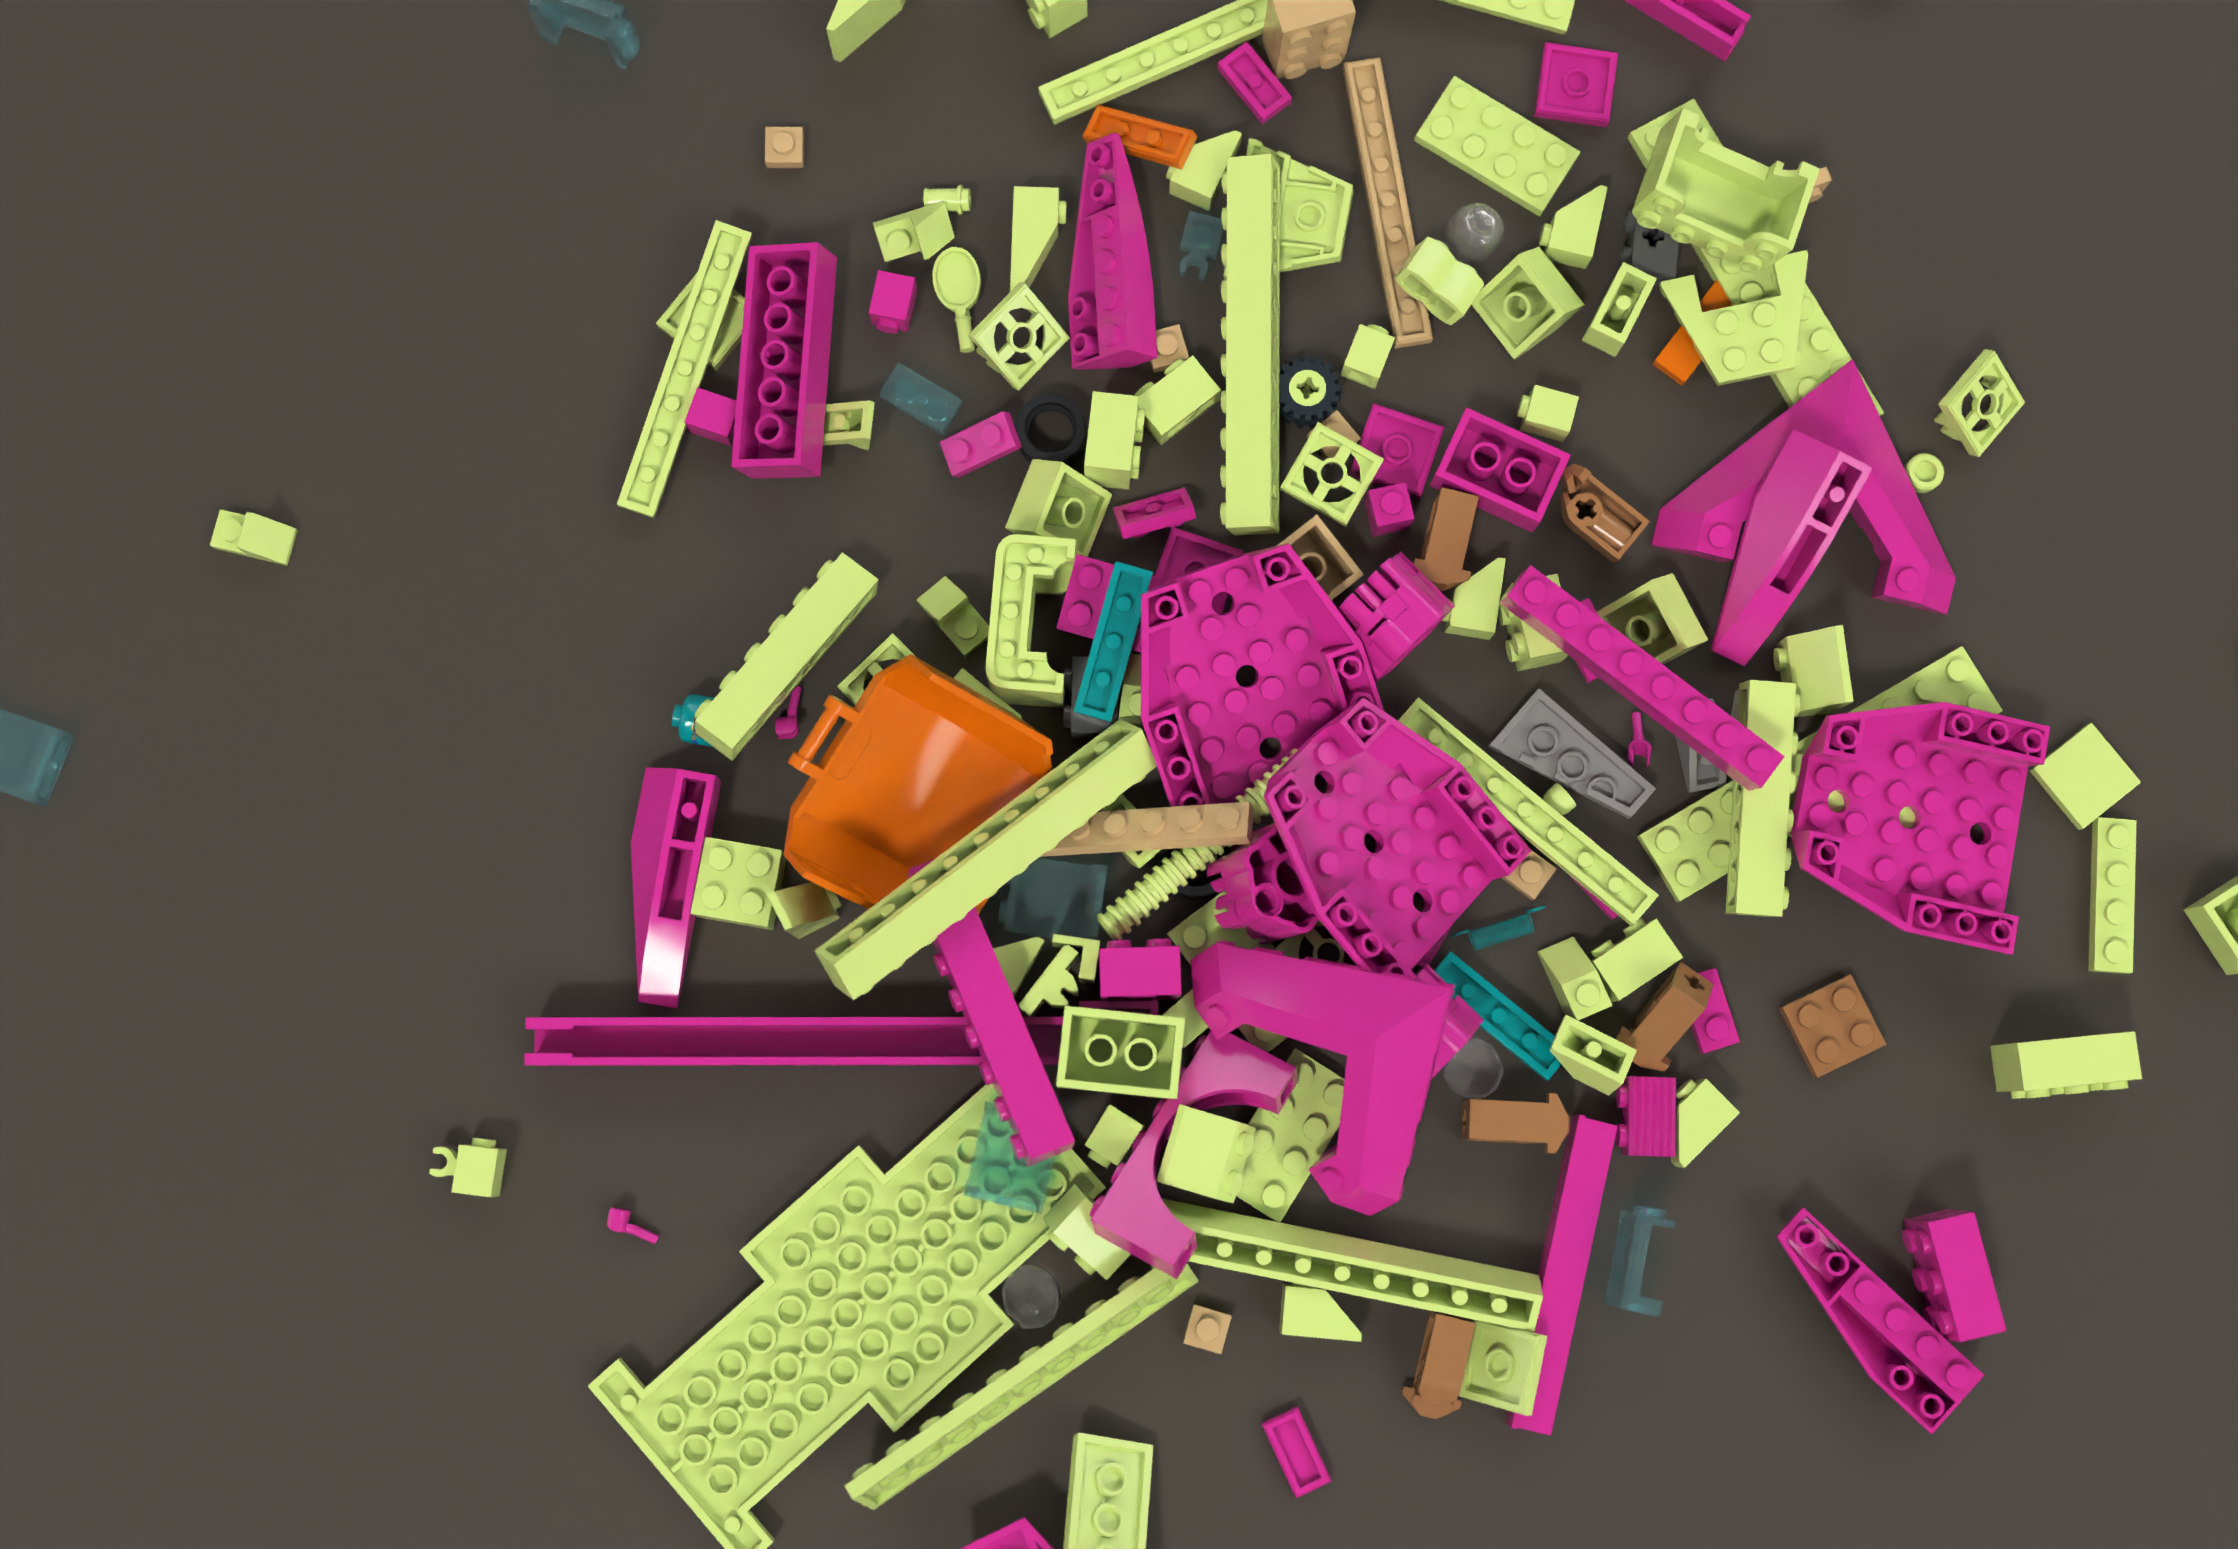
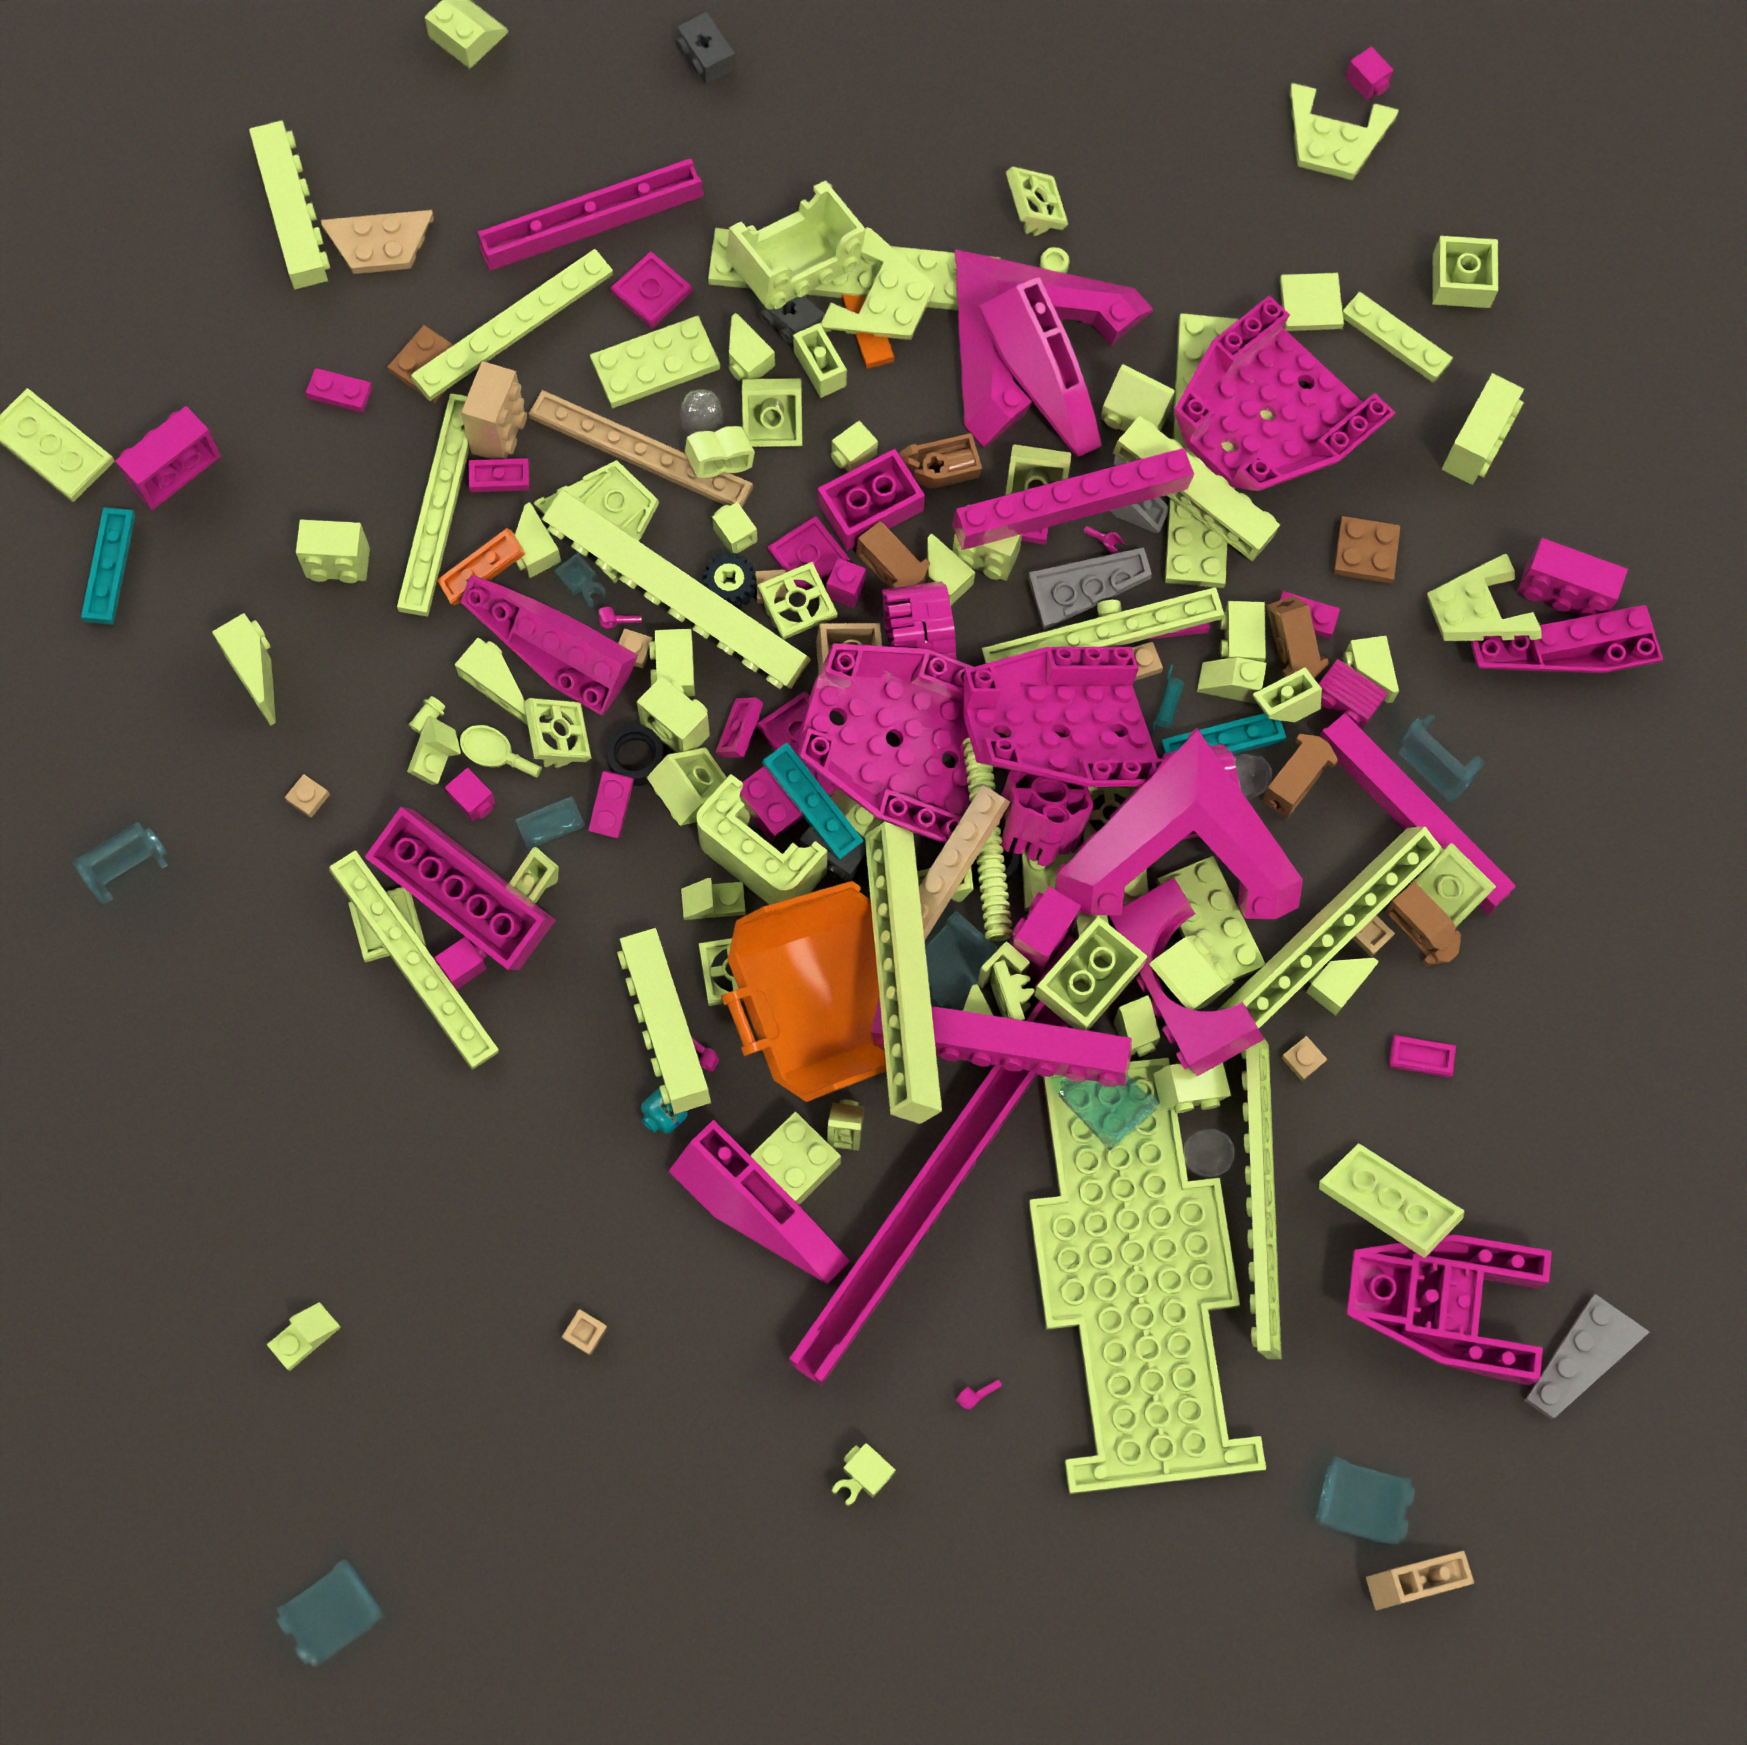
camera: 55 degrees left, 10 degrees down
none -> tan plate [562,1309,608,1355]
none -> dark pink hand [598,607,642,629]
none -> tan plate [1352,915,1395,957]
none -> yellowish green wing [1427,554,1542,641]

